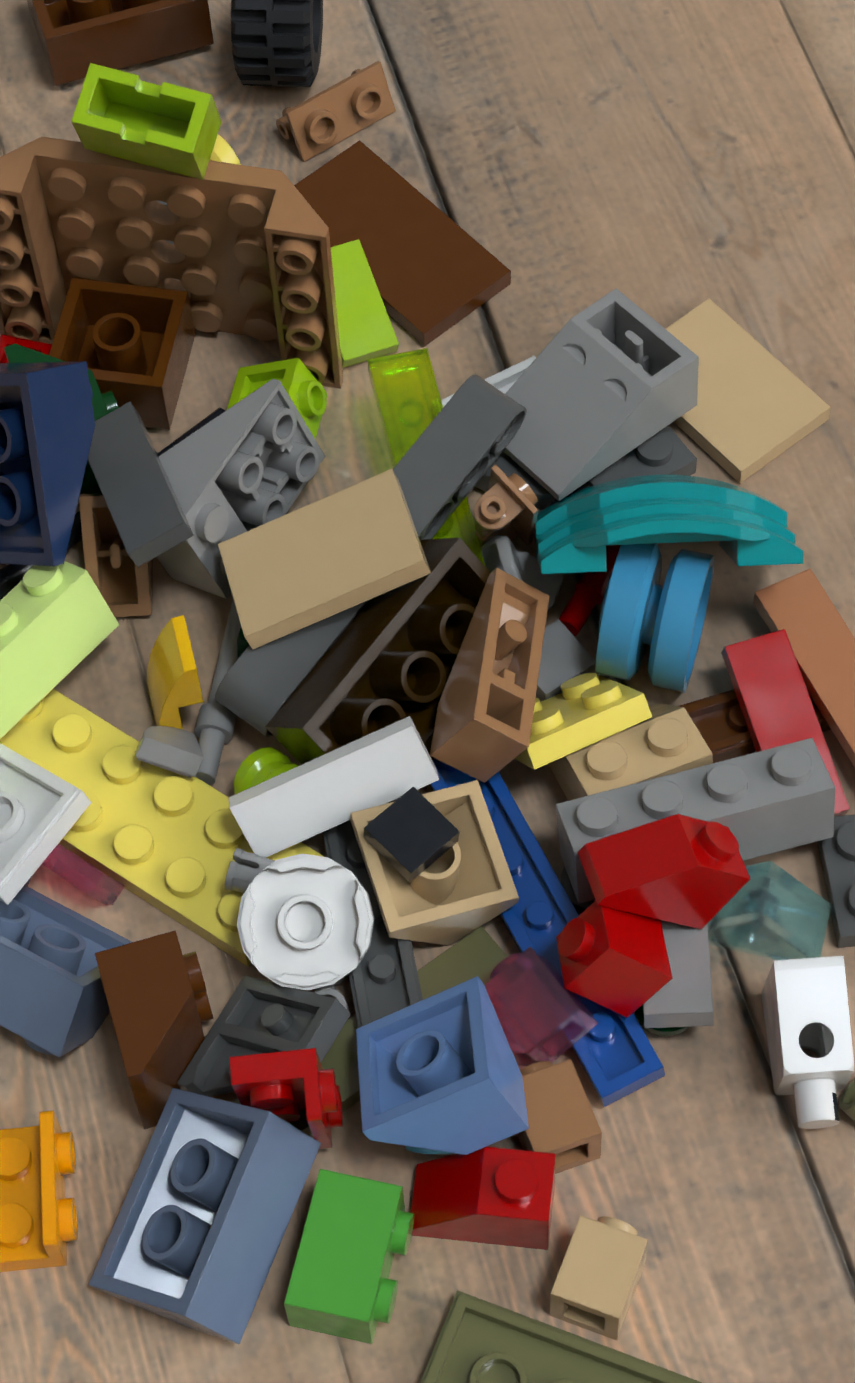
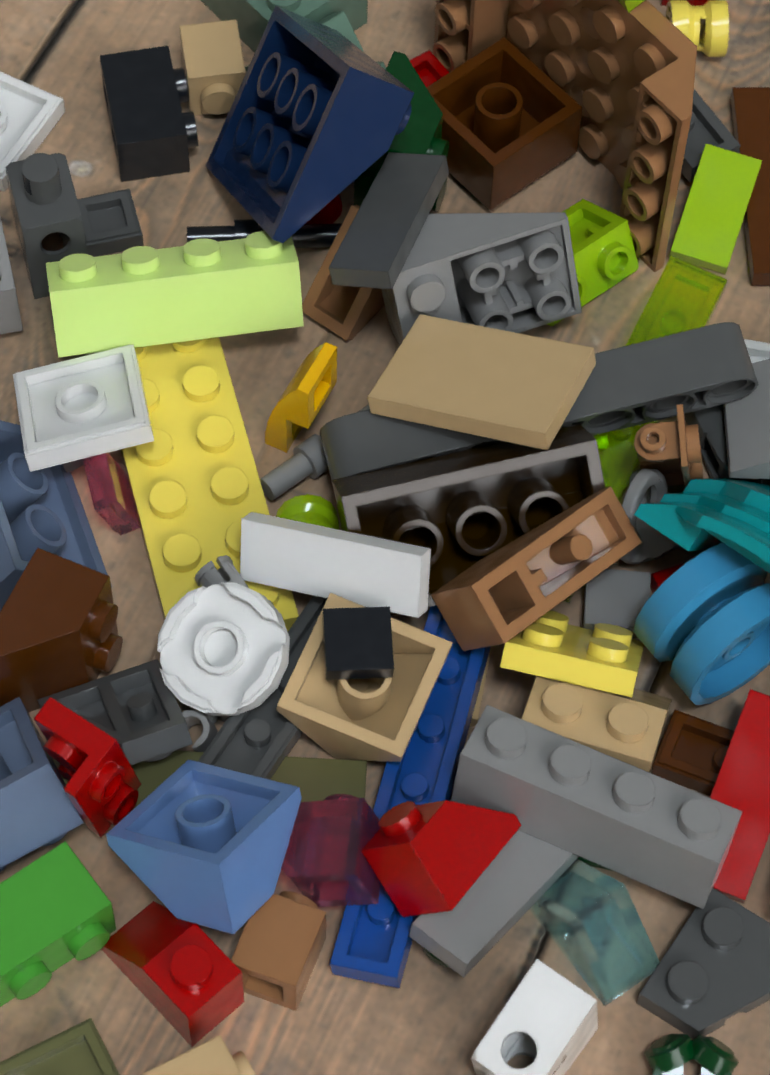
camera: 35 degrees right, 0 degrees up
light grey tile [135,726,204,778] -> none
red slope [578,814,751,930] -> none

